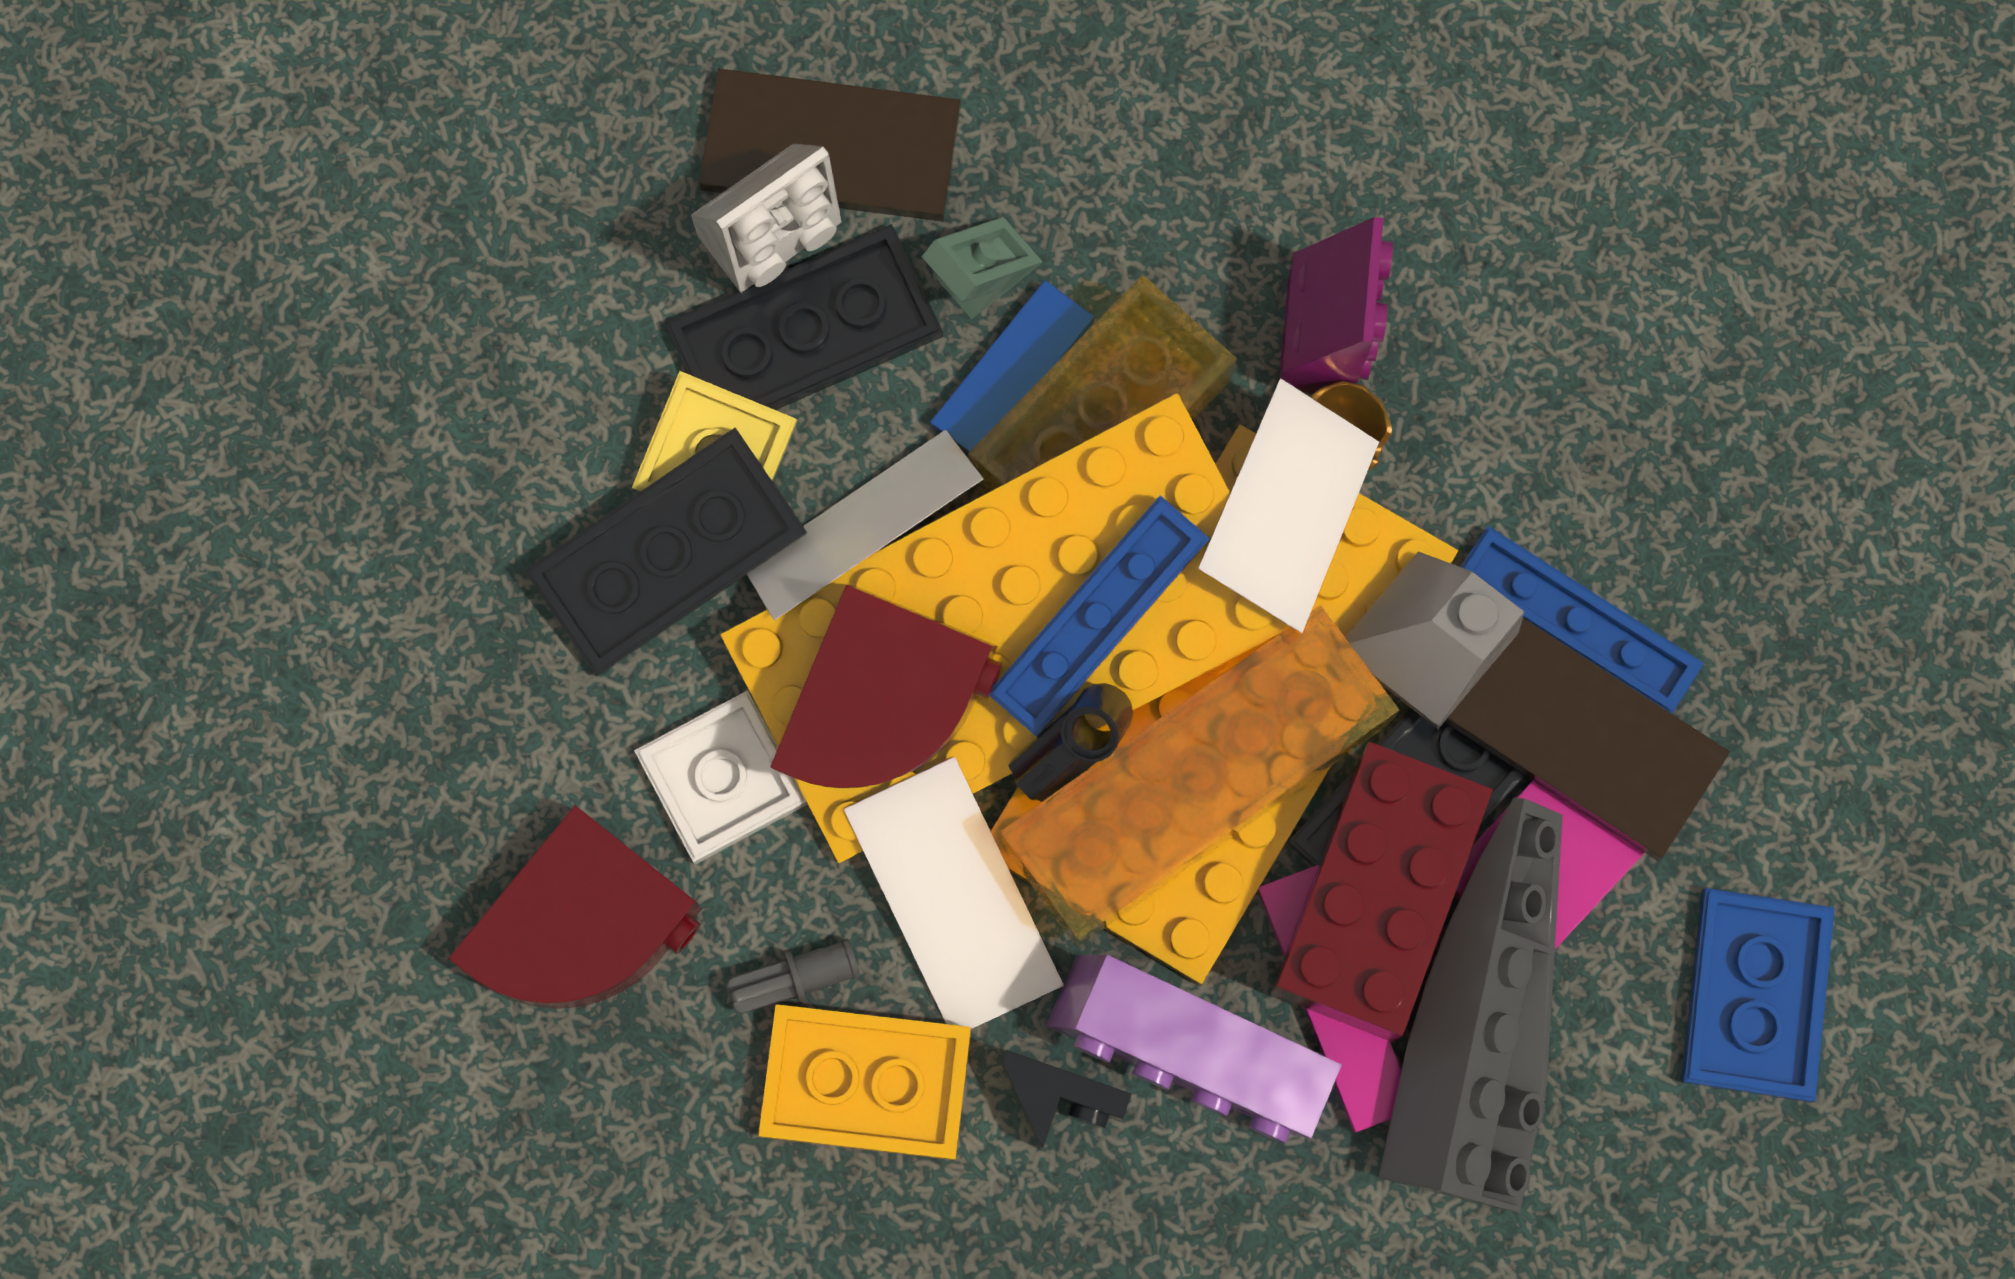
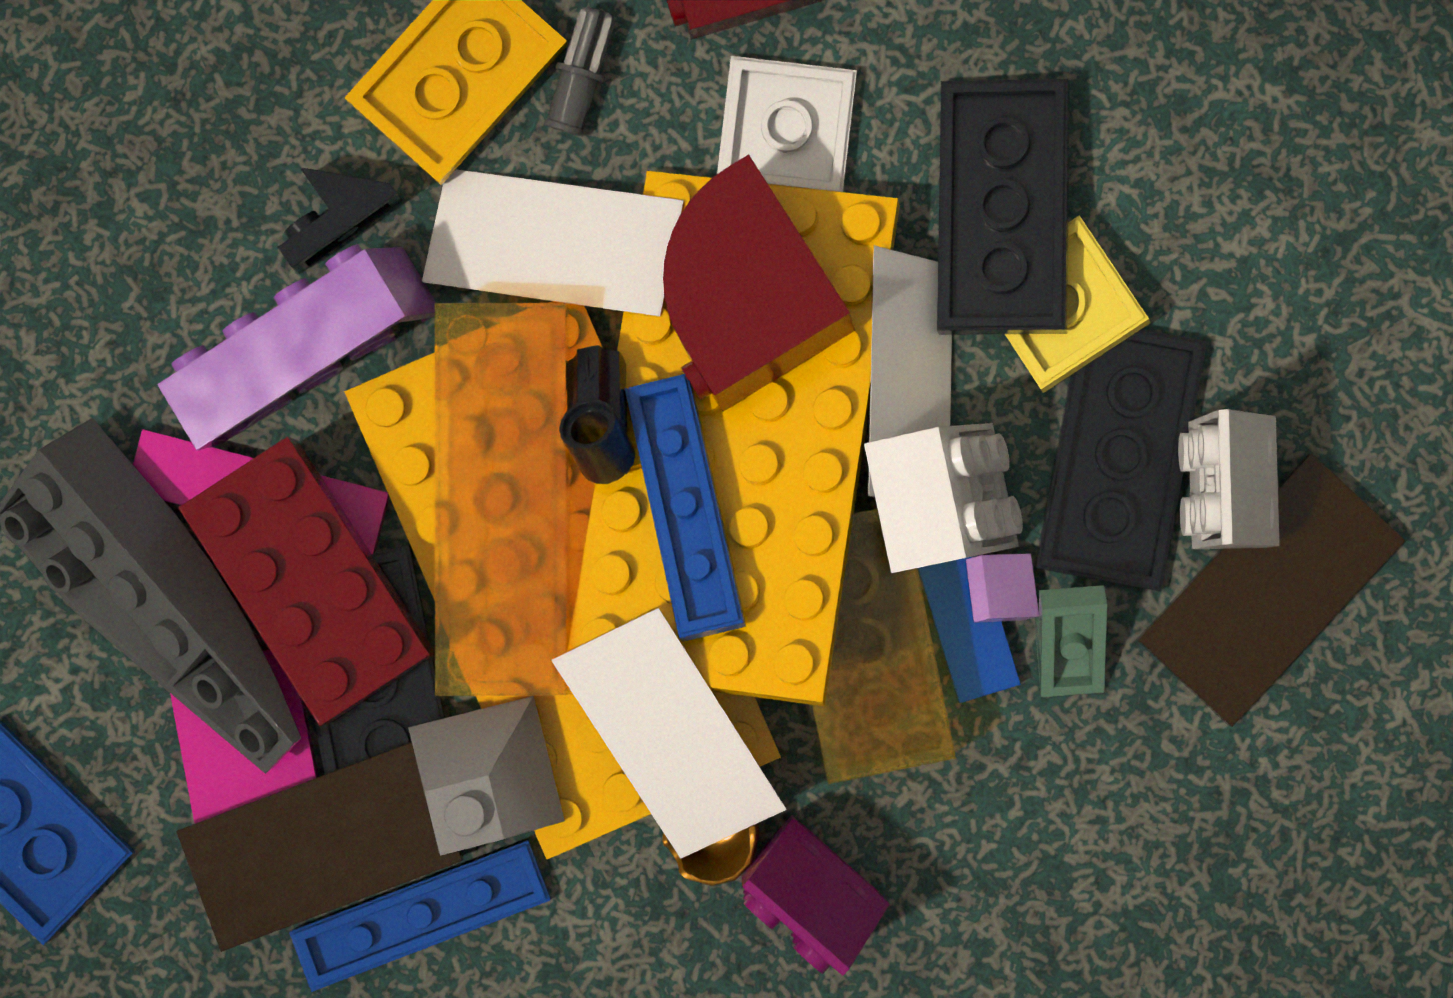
camera: 125 degrees right, 10 degrees up
none -> white slope [864,423,1023,573]
none -> lavender tile [966,553,1039,623]

